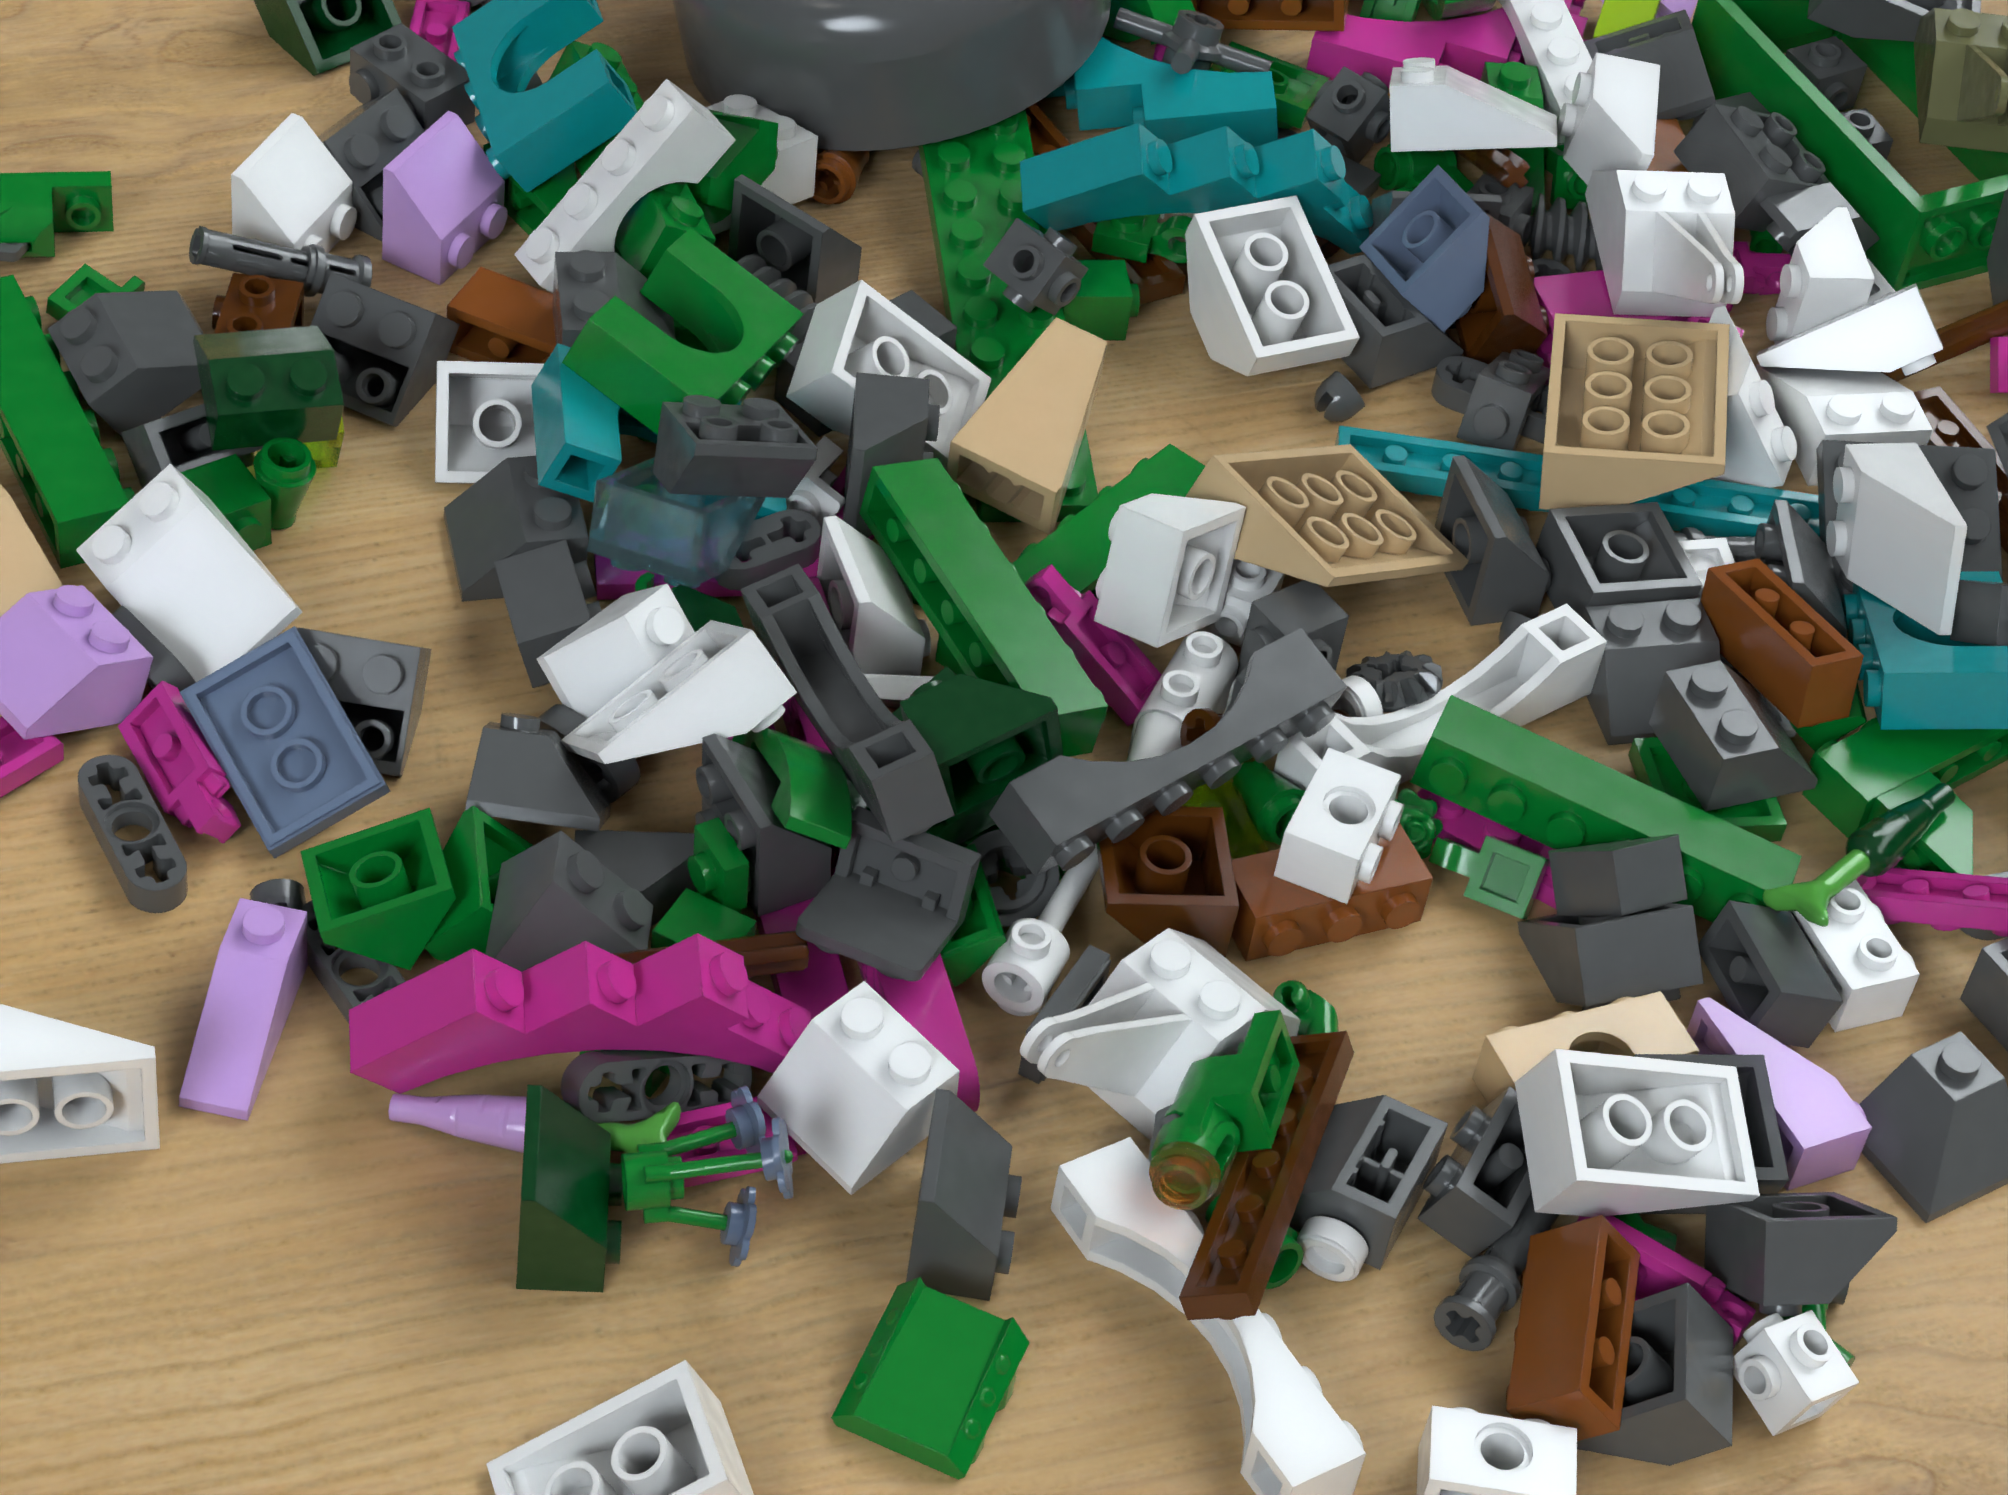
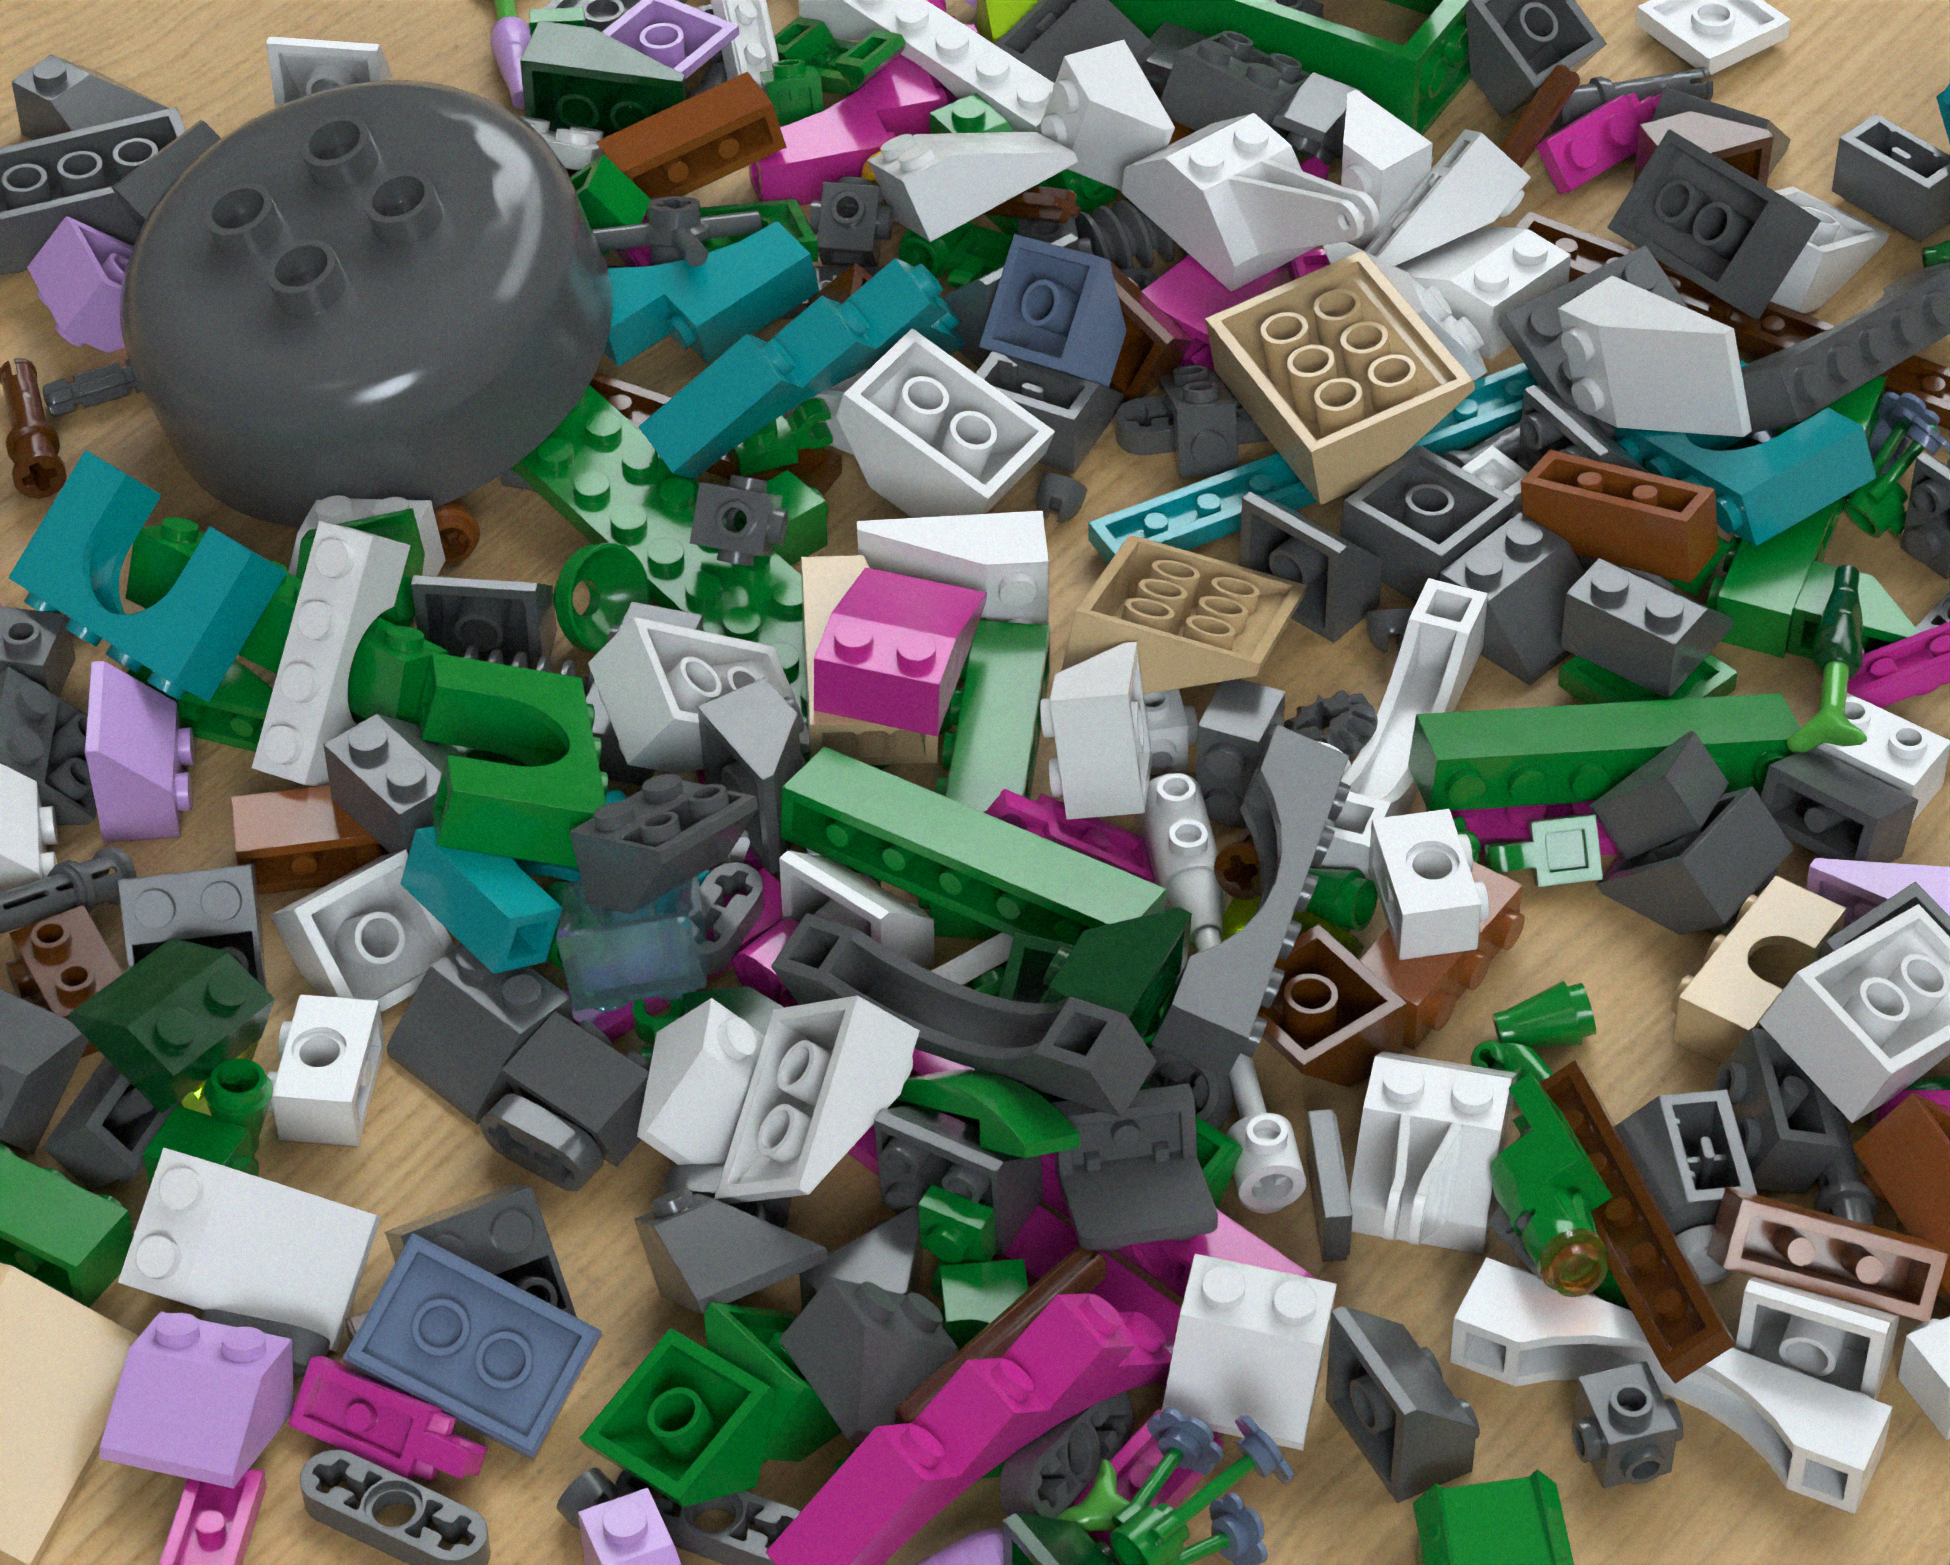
camera: 25 degrees left, 0 degrees up
none -> white brick [267,995,385,1147]
none -> dark grey beam [480,1094,604,1191]
none -> green piece [553,543,651,654]
none -> dark pink slope [814,567,987,737]
none -> white slope [857,511,1049,645]
none -> green cone [1492,981,1596,1048]
none -> dark grey brick [1572,1361,1683,1488]
none -> brick [1707,1187,1948,1323]
none -> white slope [1735,1277,1900,1401]

